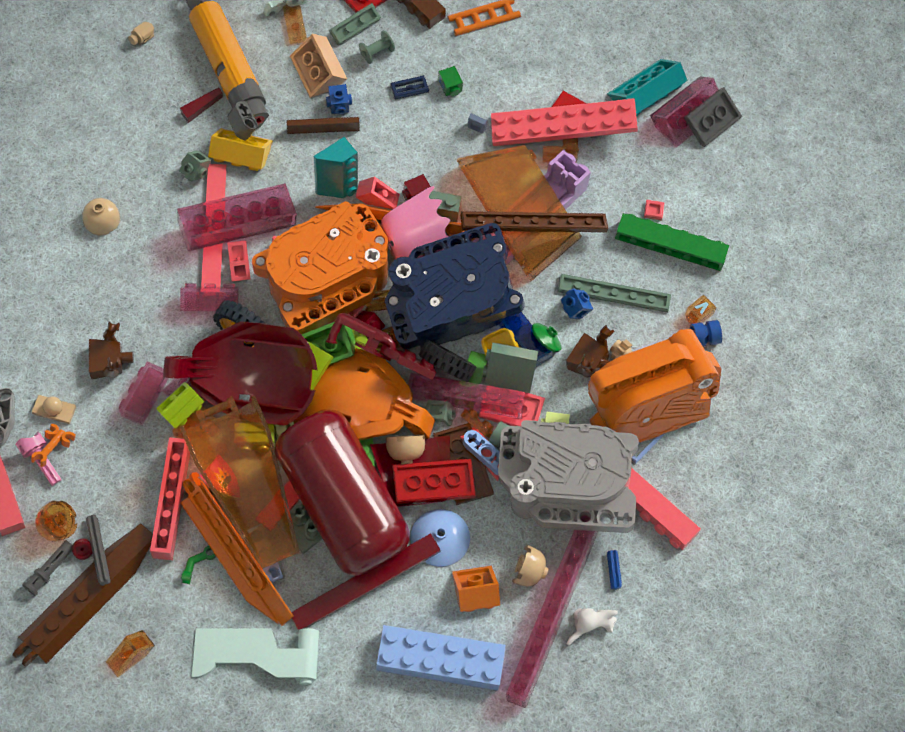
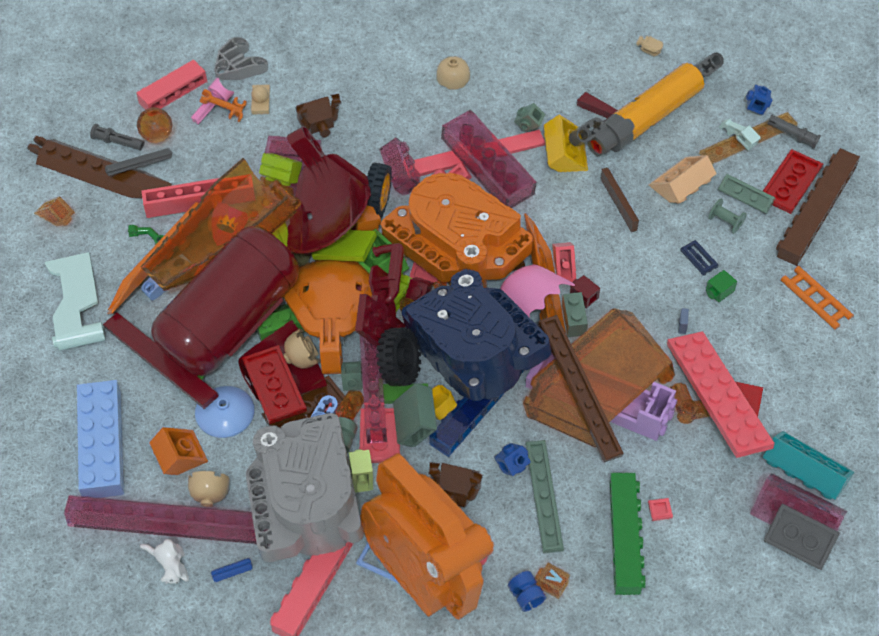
camera: 80 degrees right, 10 degrees down
dark red tile [72,538,93,560] -> none
teal slope [314,137,358,198] -> none
blue brick [326,84,352,114] -> none
green dish [531,322,562,353] -> none
tan gear [610,340,633,360] -> none

